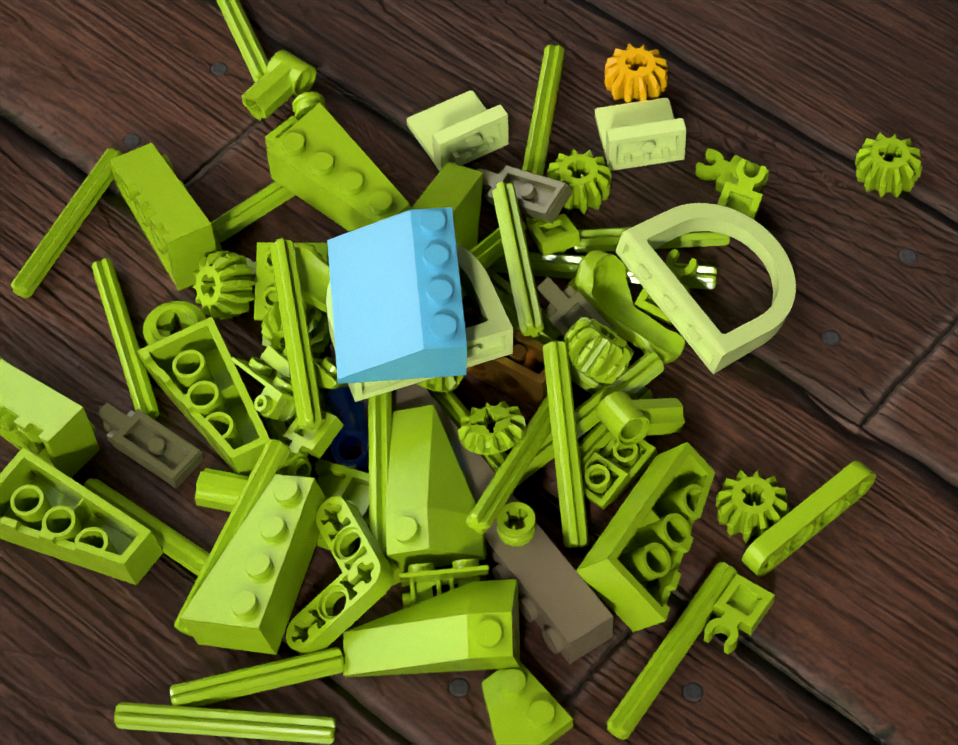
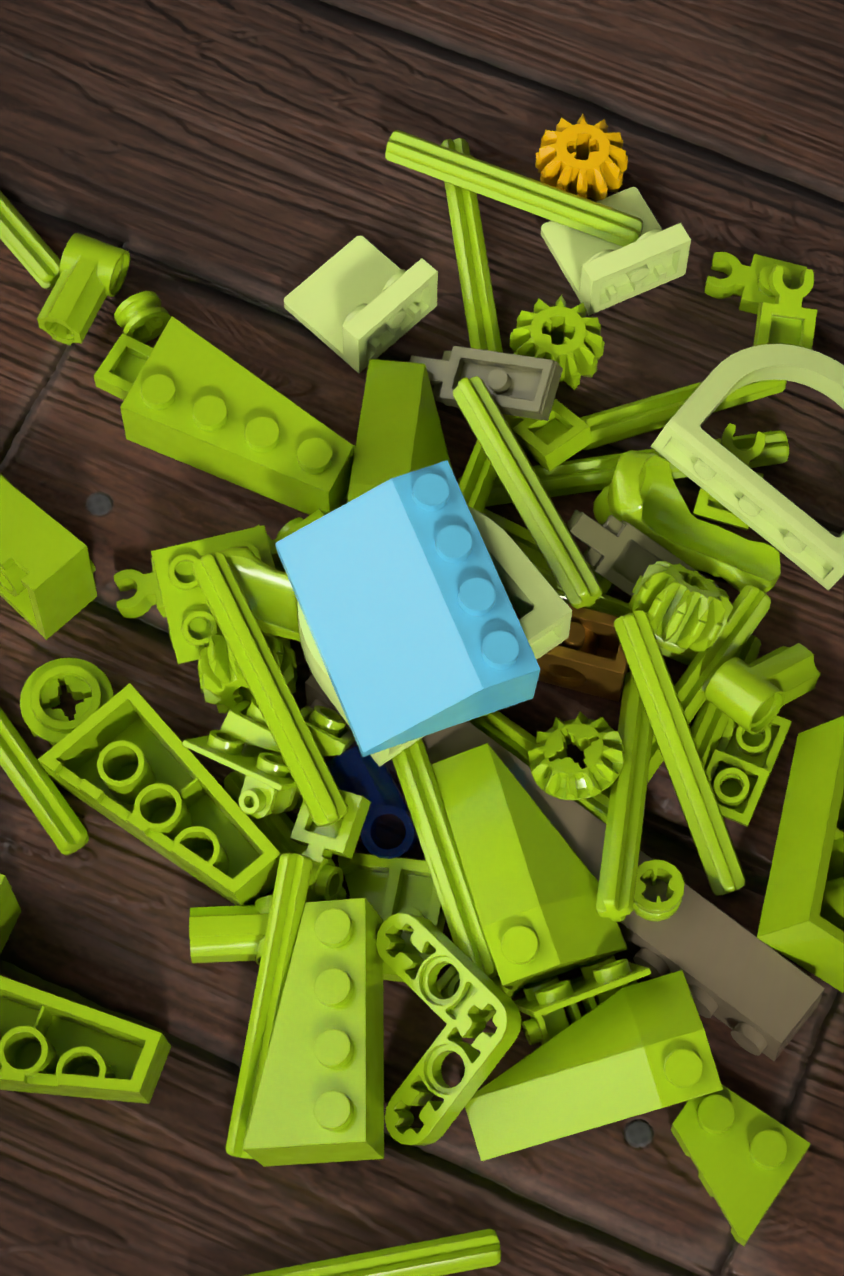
camera: 20 degrees left, 10 degrees up
lime axle [84,478,210,576] -> none
olive hinge [96,402,203,489] -> none
lime axle [170,647,345,707] -> none
lime gear [192,251,256,320] -> none
lime axle [210,181,295,243] -> none
none -> lime axle [385,130,643,247]

